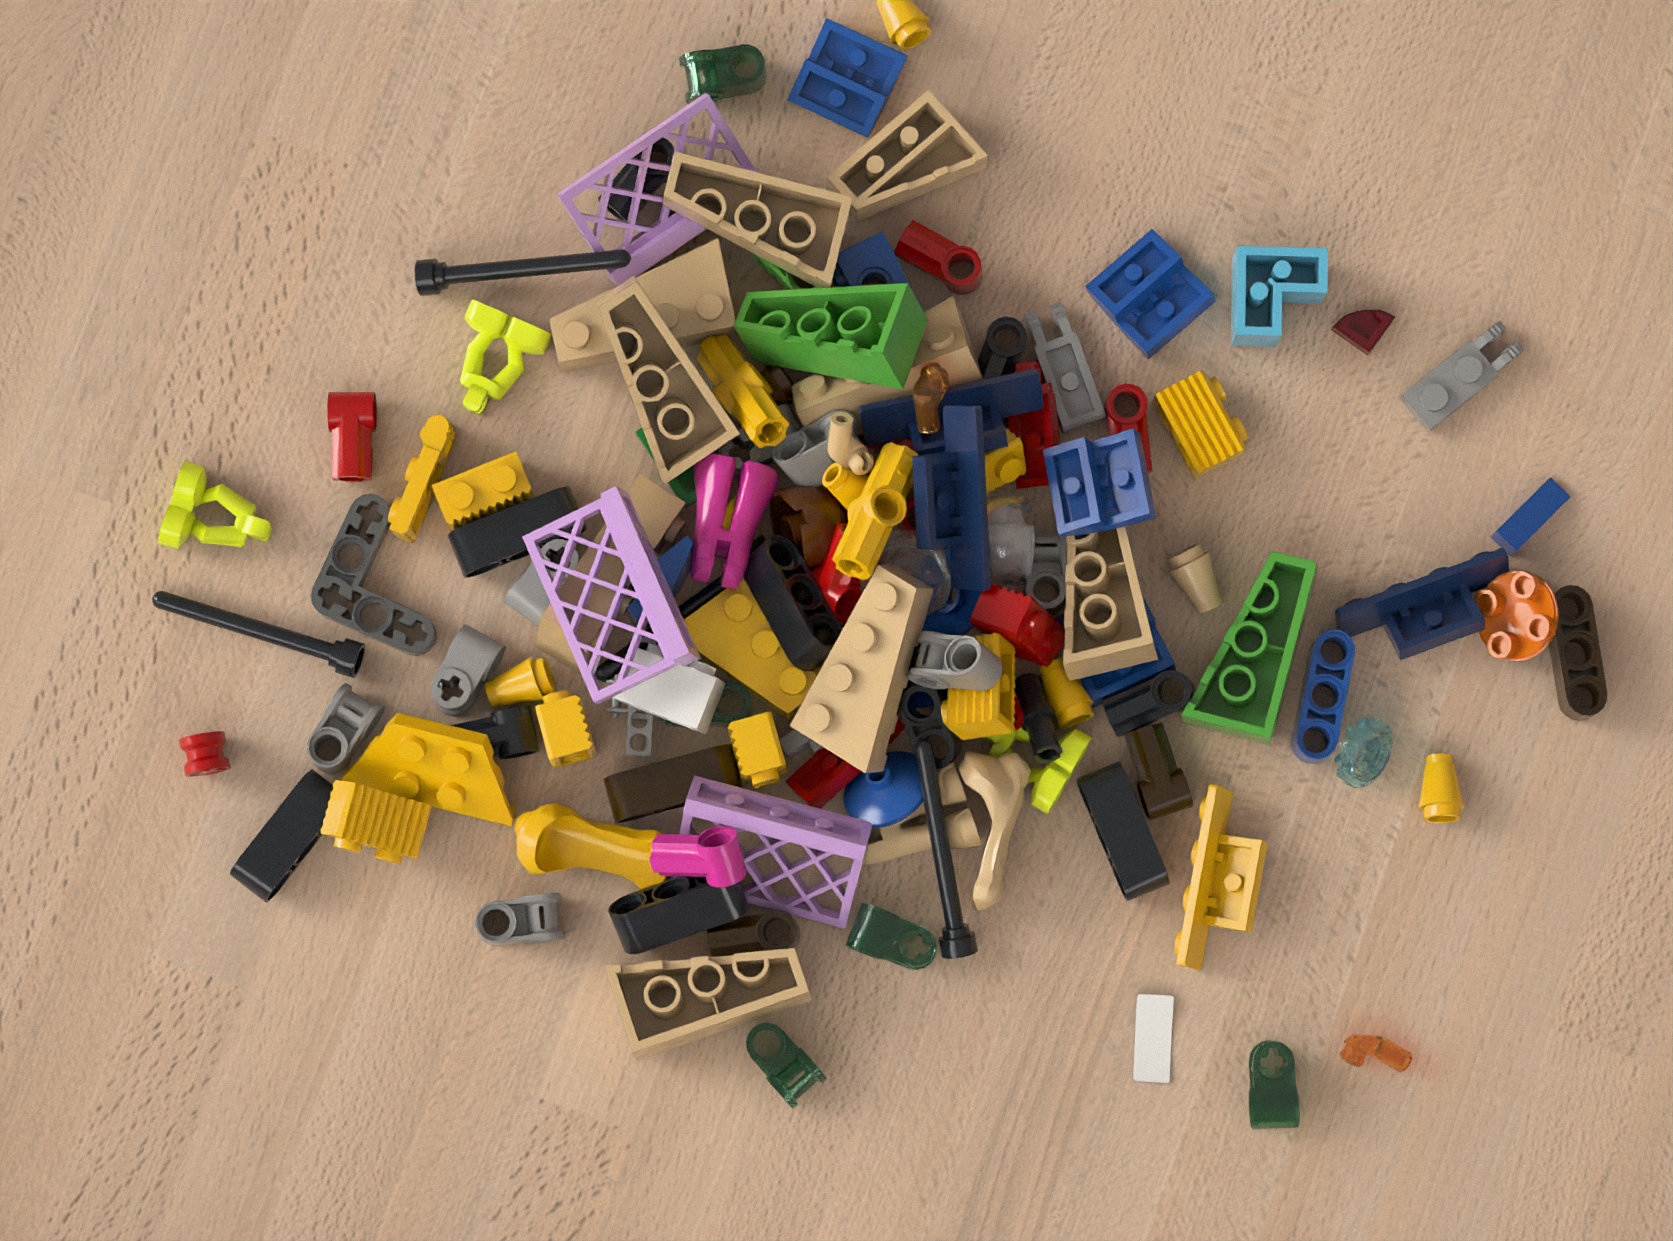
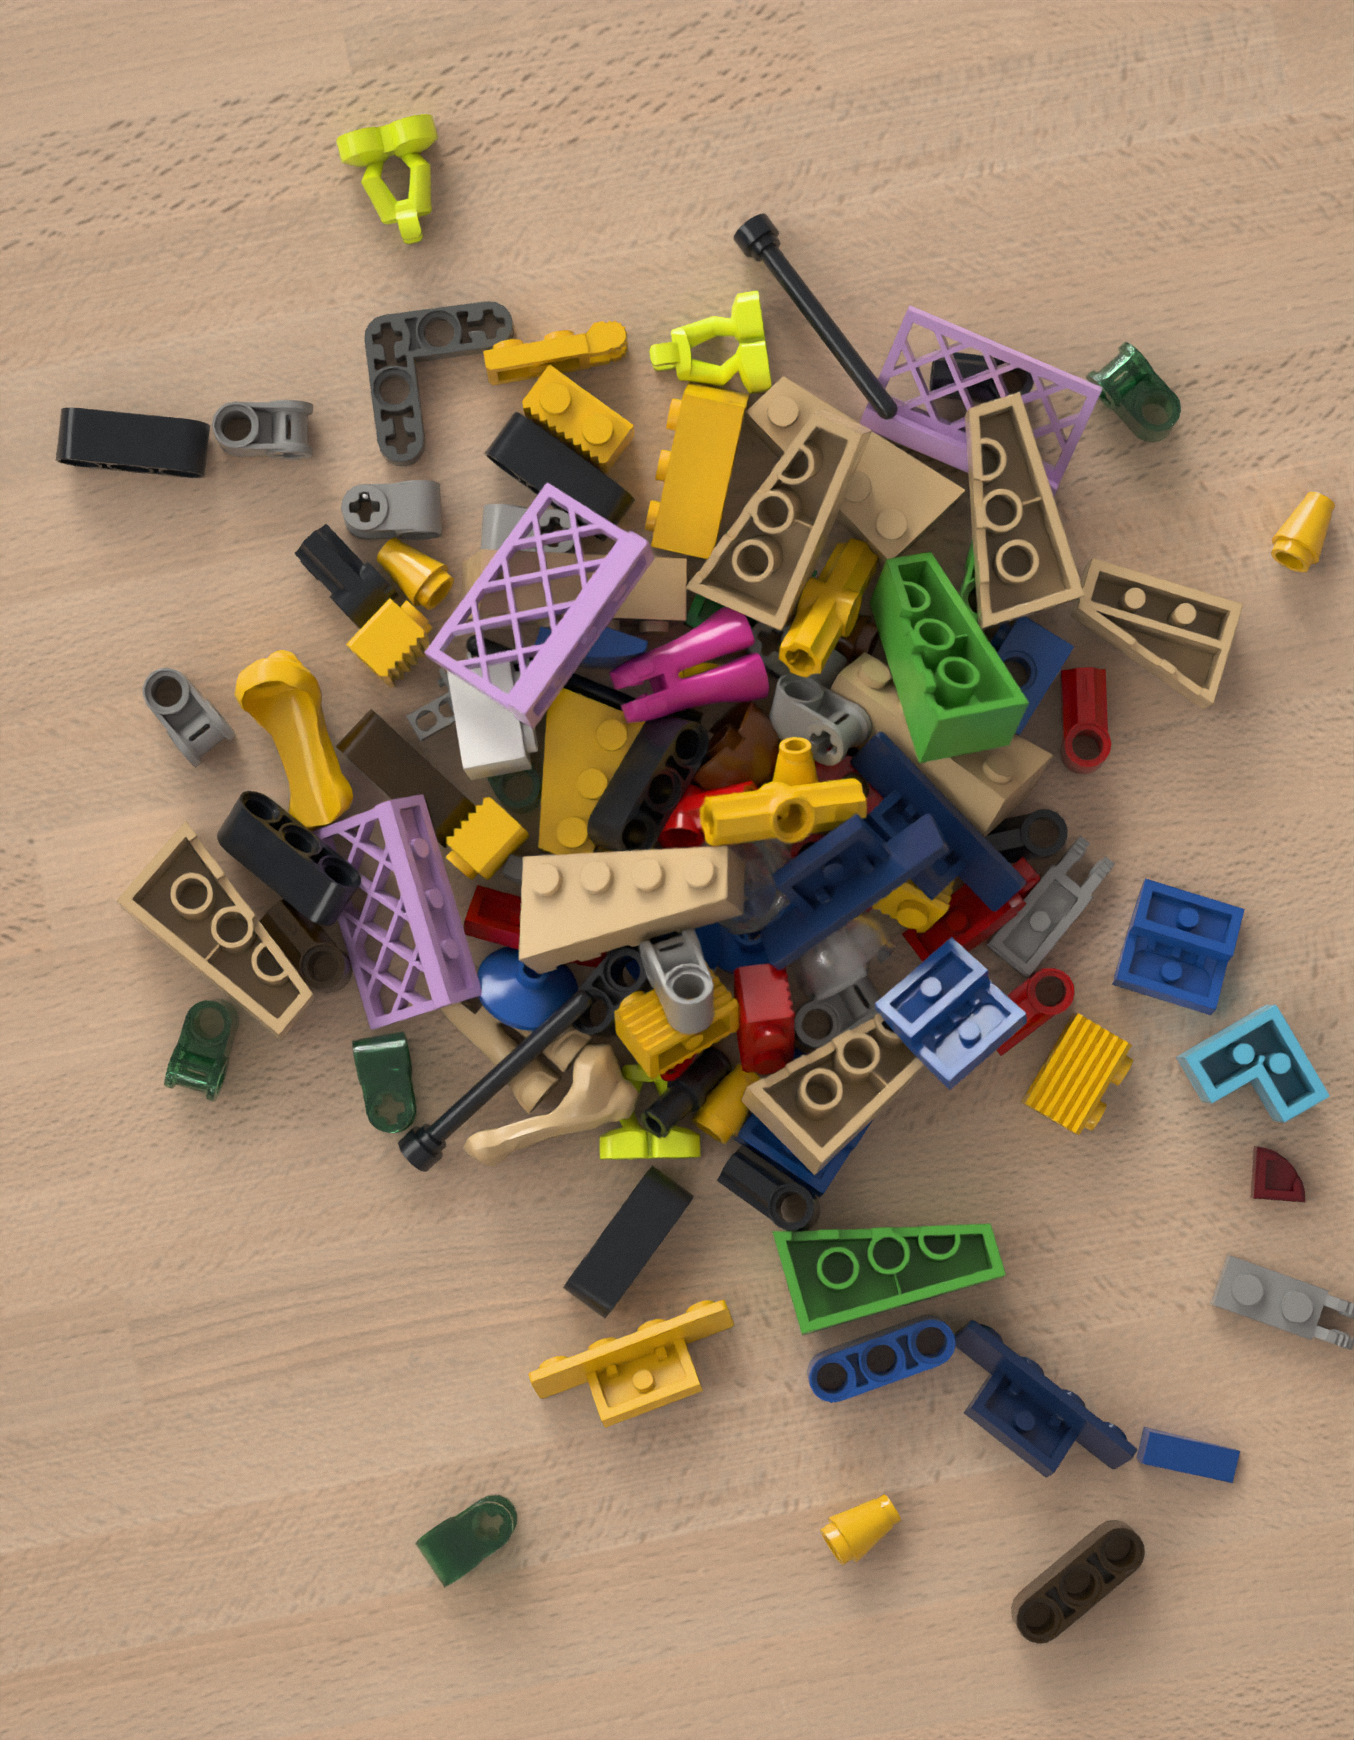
camera: 60 degrees right, 5 degrees up
black piece [152,591,365,678] -> none
red wheel [179,731,231,777] -> none
yellow brick [321,780,432,865] -> none
red piece [327,392,377,482] -> none
yellow wing [342,712,517,827] -> none
dark pink piece [650,826,747,887] -> none
blue slope [787,18,908,138] -> none
tan arm [827,412,874,475] -> none
clear orange arm [912,362,949,434] -> none
dark brown piece [1124,722,1193,821] -> none
white sticker [1133,994,1174,1083] -> none
tan cone [1167,543,1224,614] -> none
clear light blue gear [1334,717,1393,788] -> none
clear orange arm [1340,1034,1412,1073] -> none
orange dish [1474,570,1559,661] -> none
none -> yellow wedge [644,382,750,559]

